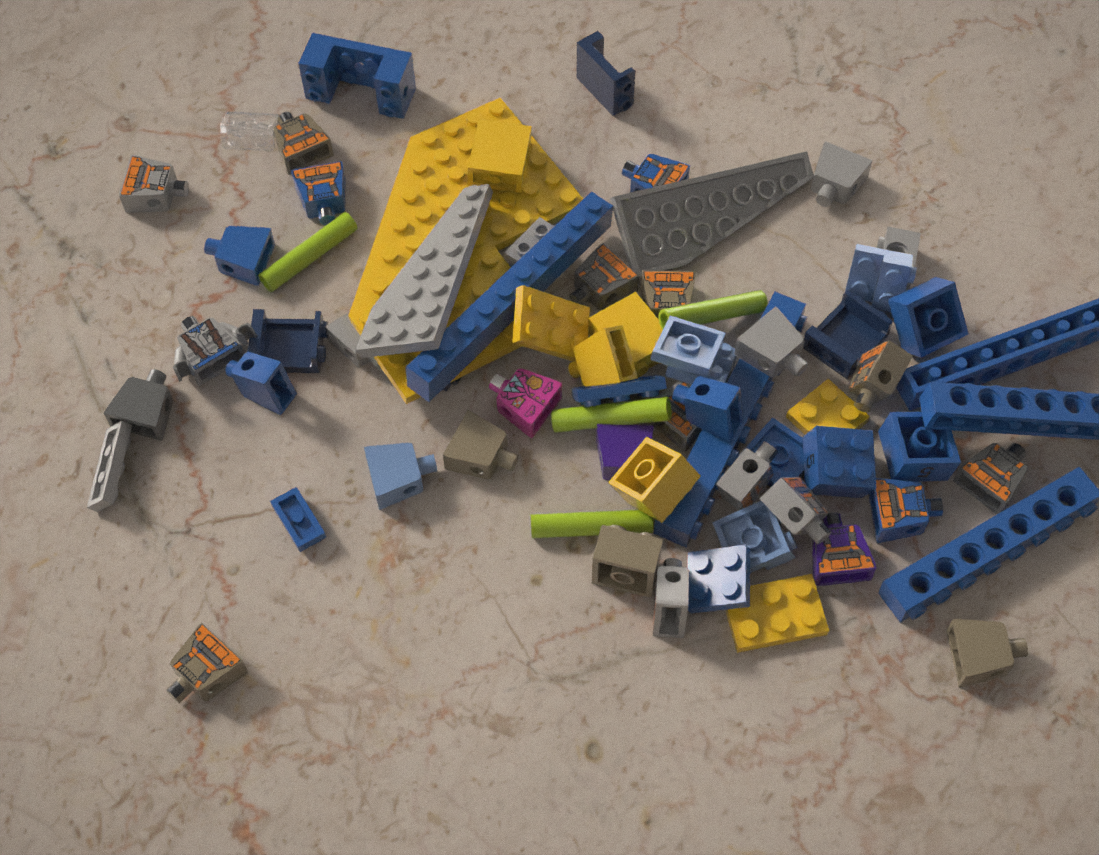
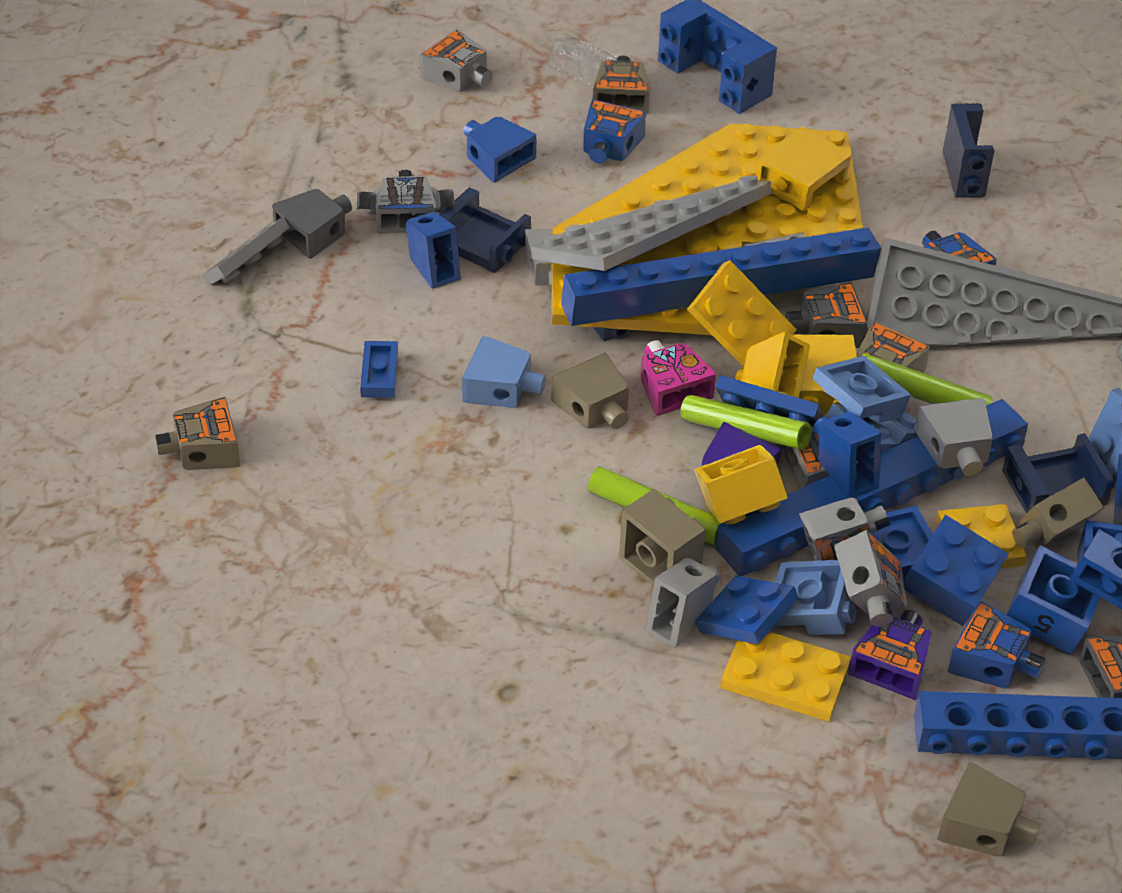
camera: 30 degrees right, 15 degrees down
lime piece [258,212,358,292] -> none

